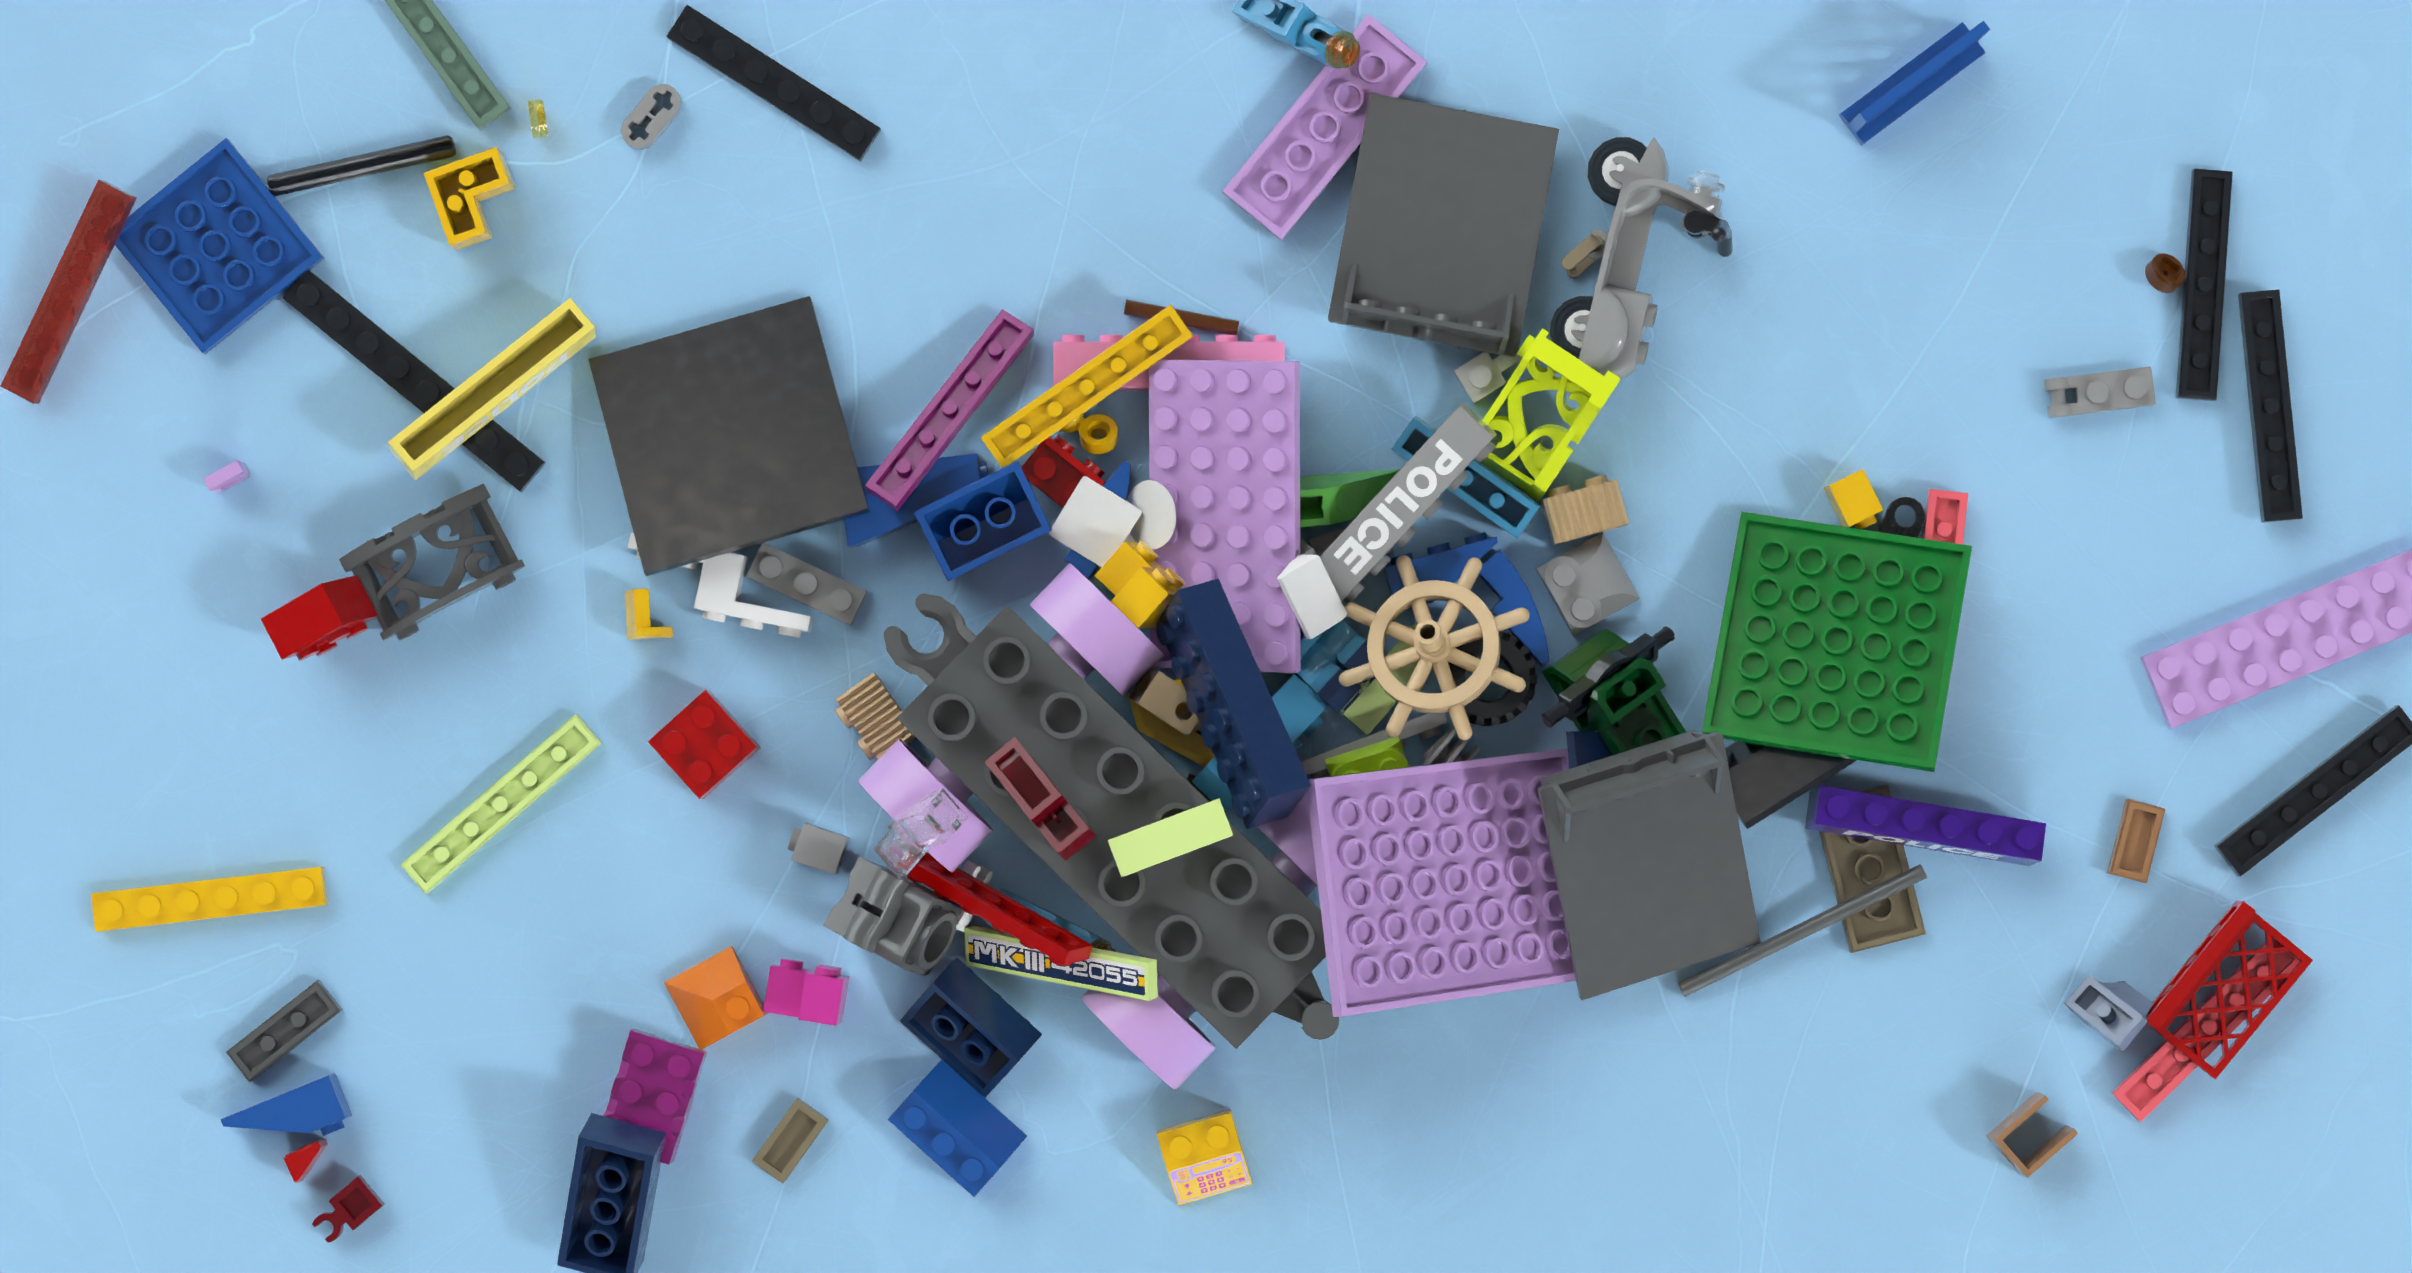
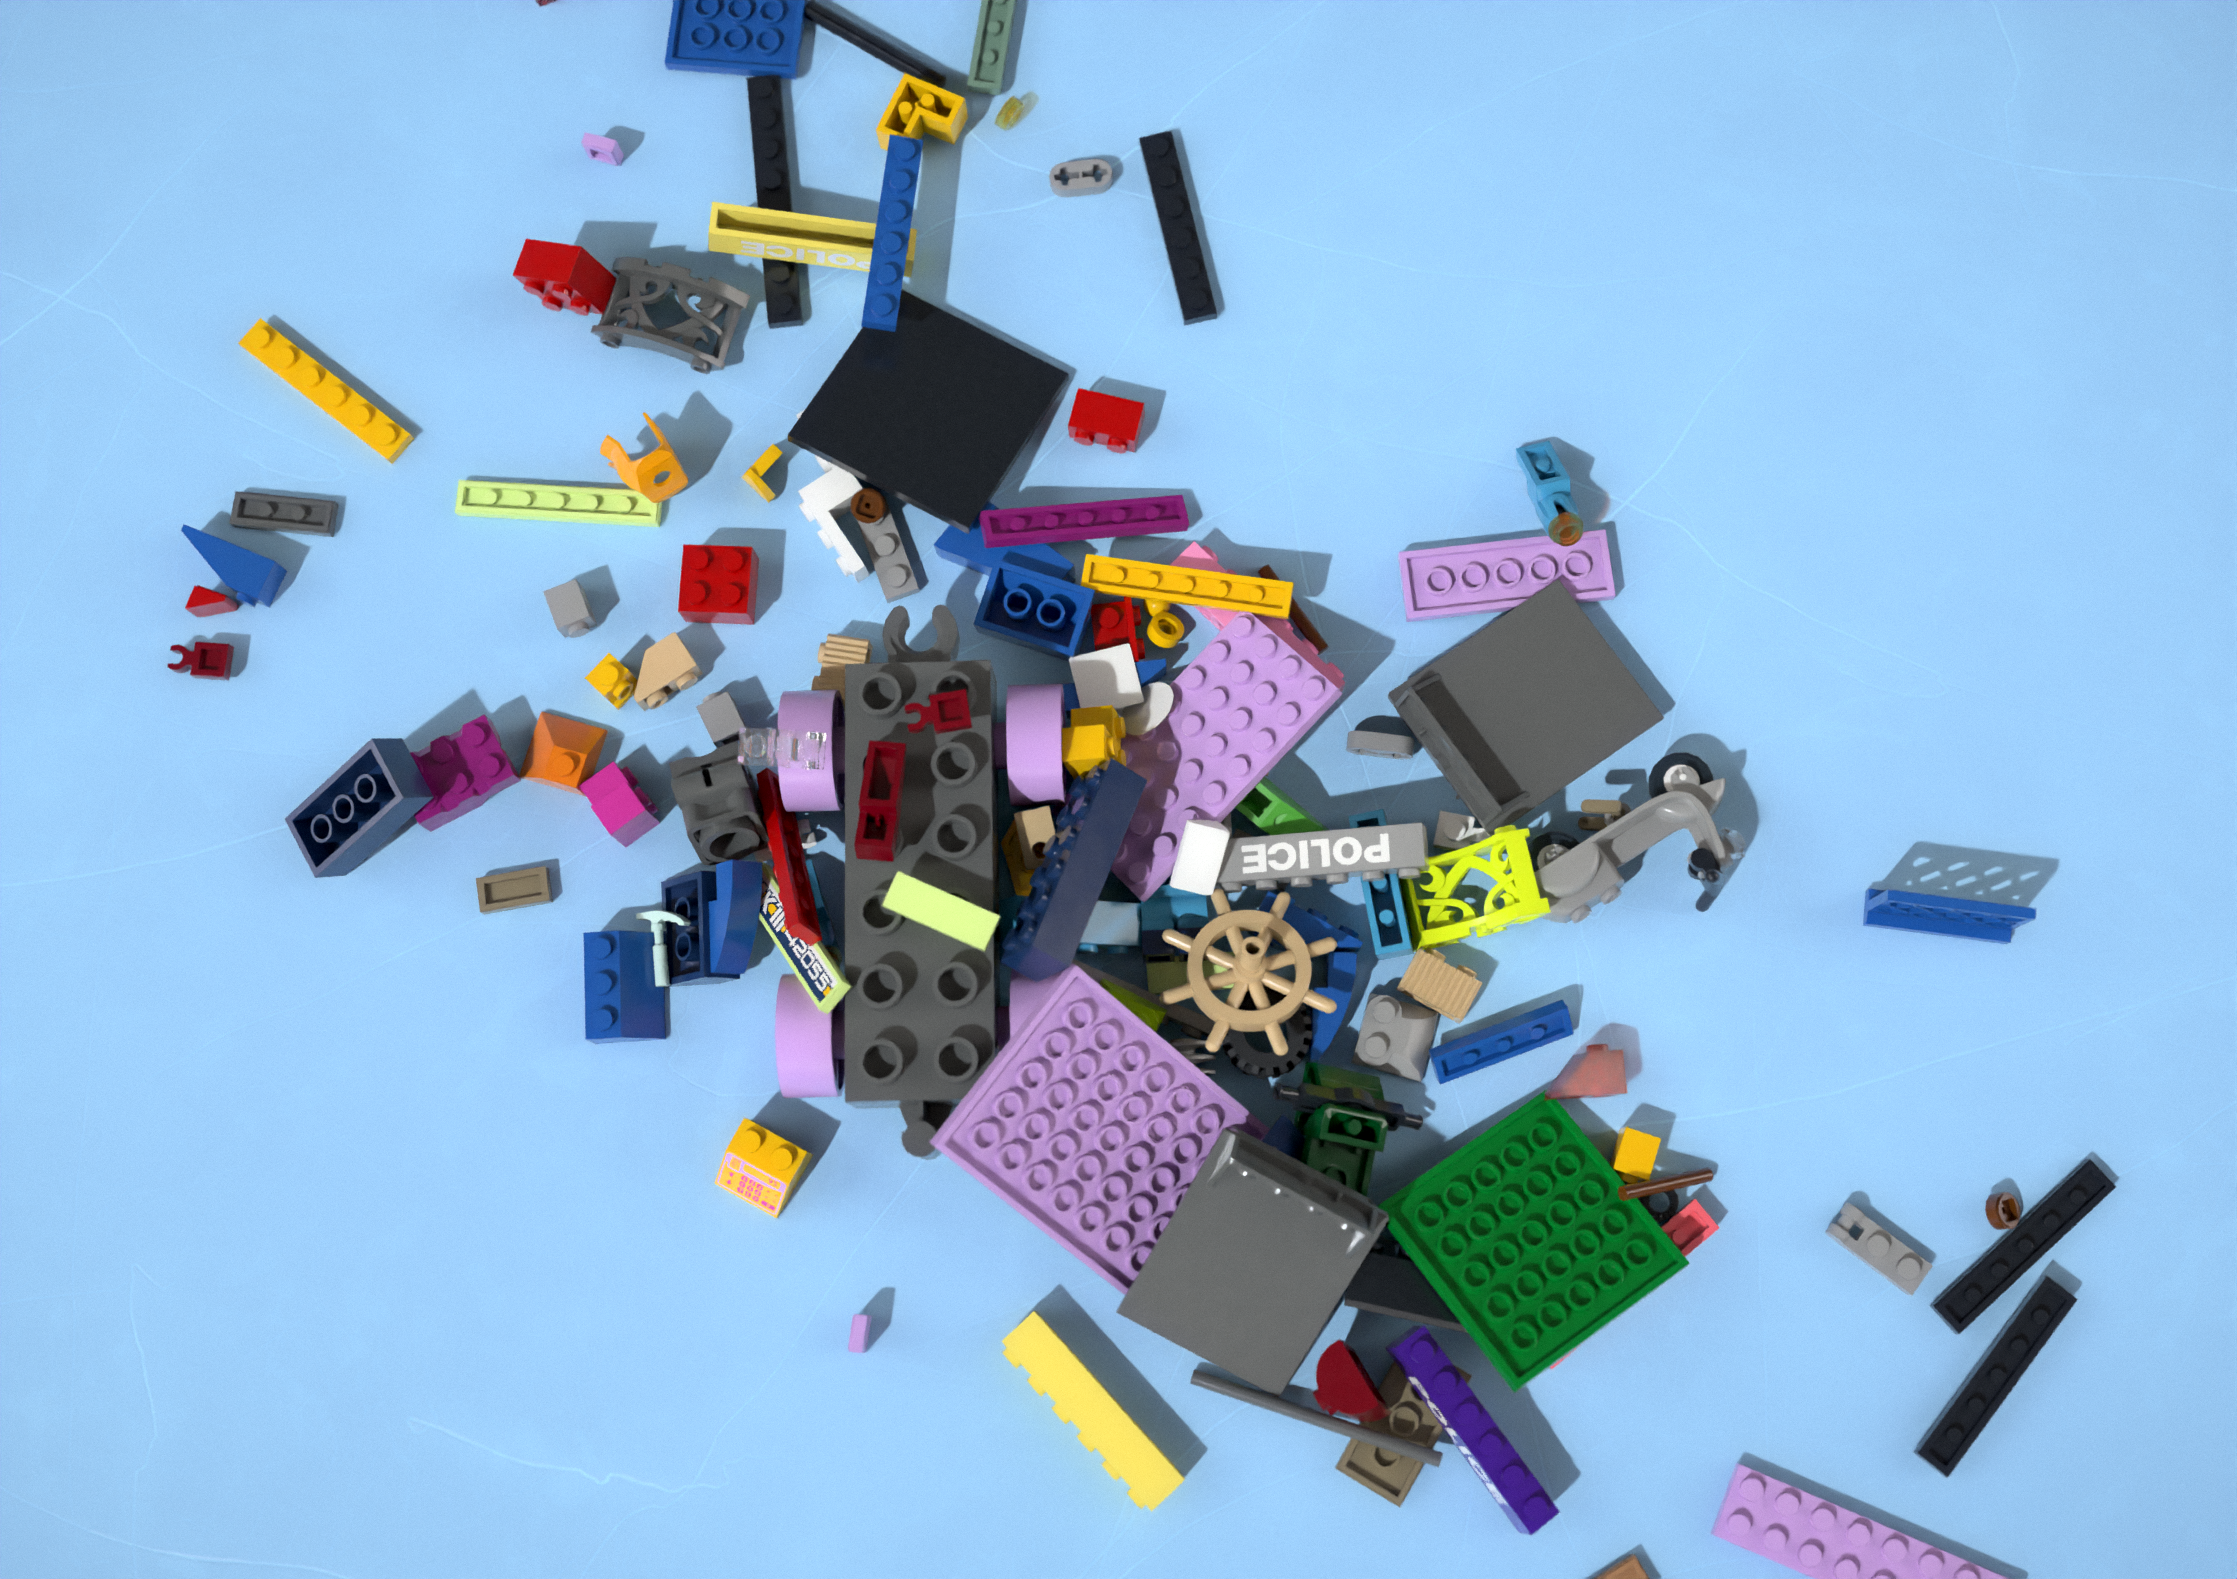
camera: 55 degrees right, 10 degrees down
none -> light grey brick [543,579,597,638]
none -> yellow brick [585,653,638,710]
none -> light orange piece [600,412,689,503]
none -> tan slope [634,632,703,711]
none -> light aqua piece [636,910,691,987]
none -> blue slope [709,859,762,975]
none -> lavender tile [848,1314,872,1353]
none -> reddish brown tile [851,487,886,523]
none -> blue plate [861,134,923,332]
none -> dark red plate [904,689,973,734]
none -> light yellow brick [1001,1311,1185,1511]
none -> red brick [1068,388,1145,453]
none -> dark red brick [1312,1339,1392,1422]
none -> light grey beam [1346,731,1414,759]
none -> blue plate [1428,999,1574,1085]
none -> clear red slope [1545,1044,1628,1100]
none -> reddish brown bar [1618,1167,1713,1201]

